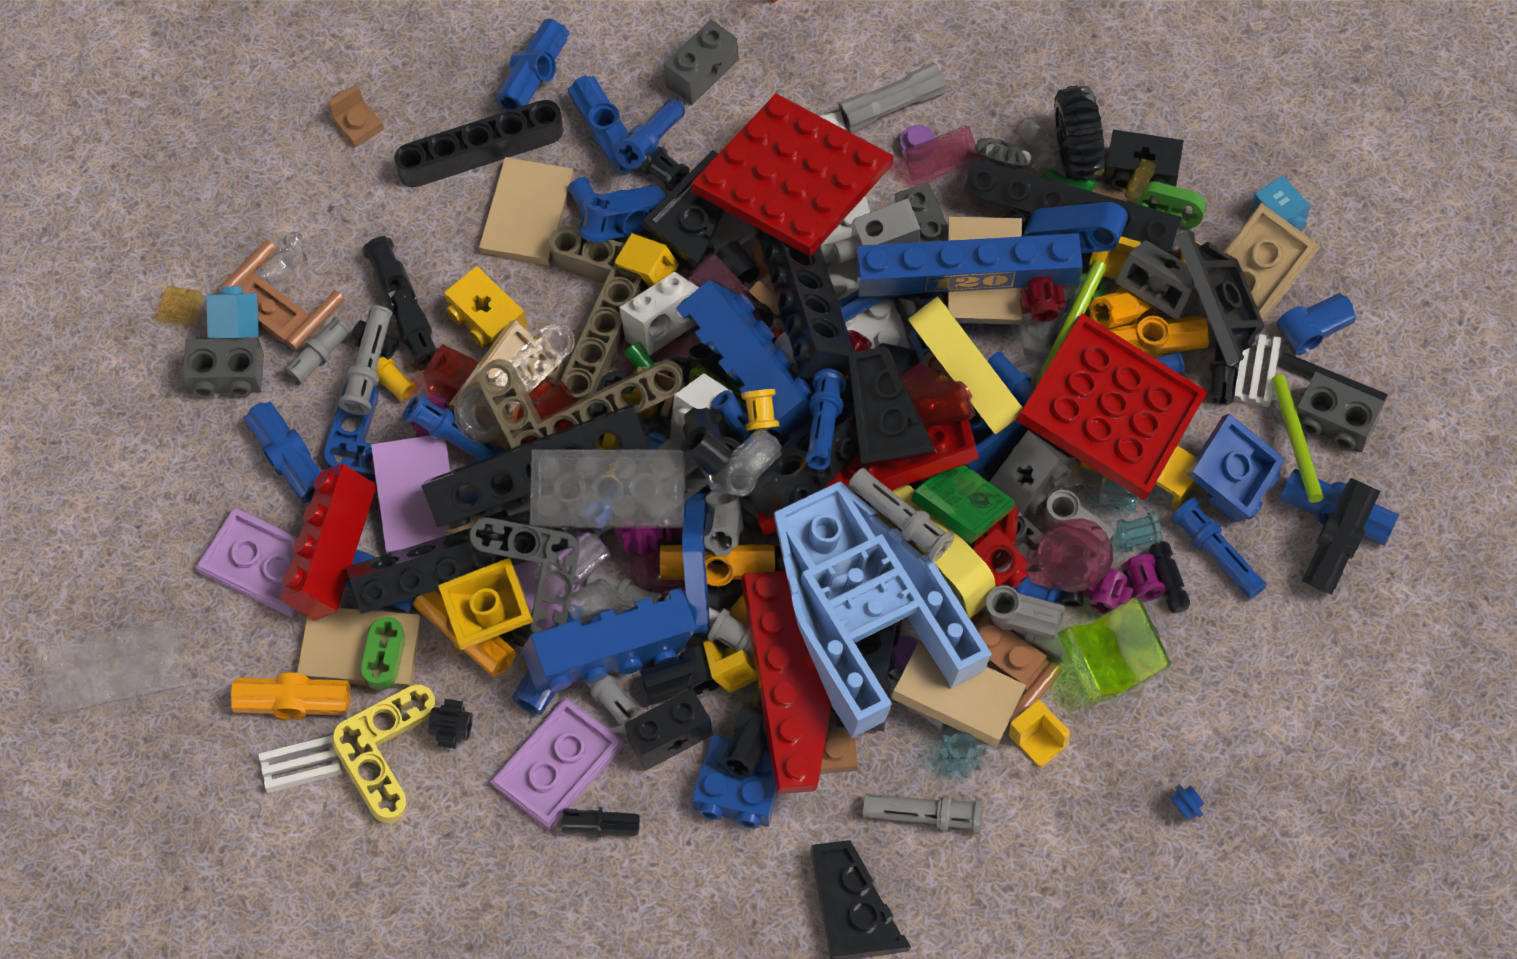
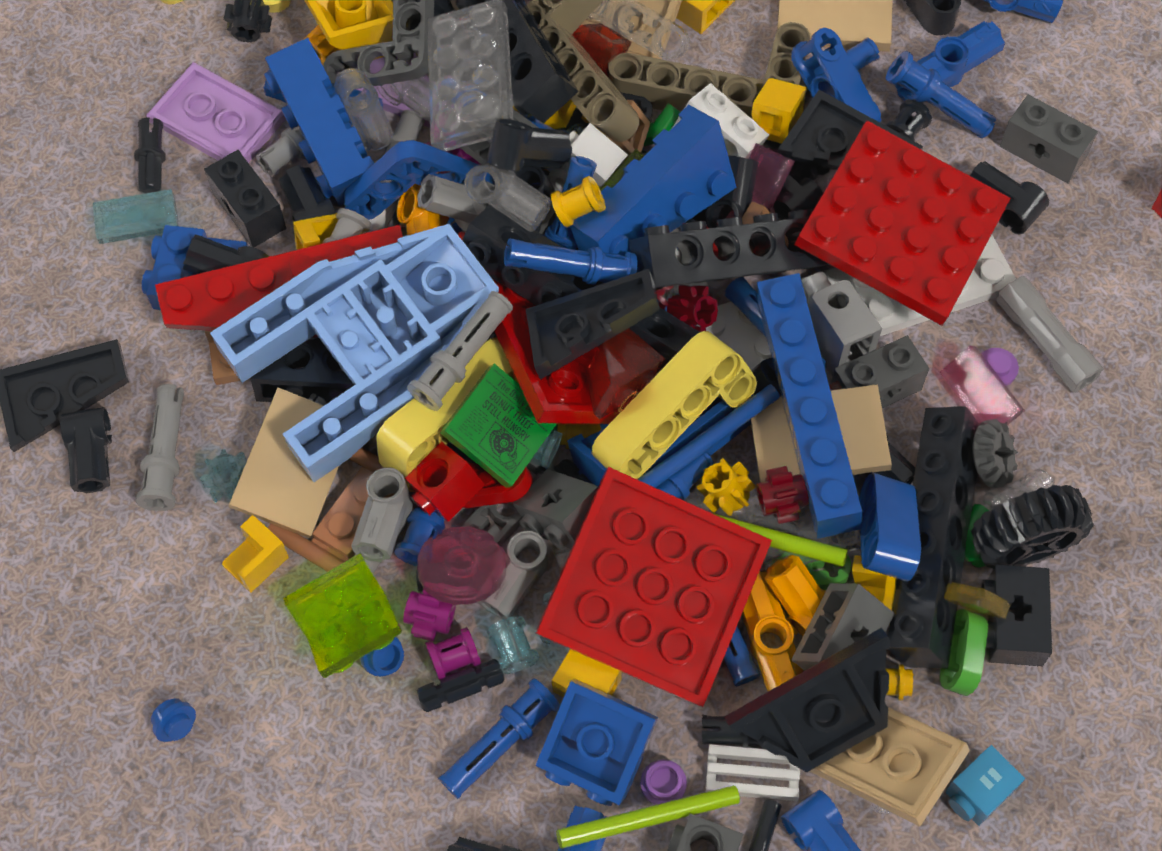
camera: 80 degrees right, 0 degrees up
none -> black piece [60,407,112,494]
none -> clear light blue plate [93,189,179,244]
none -> blue bar [637,384,780,488]
none -> medium lavender plate [640,760,687,805]
none -> yellow gear [697,458,756,516]
none -> black piece [970,161,1049,235]

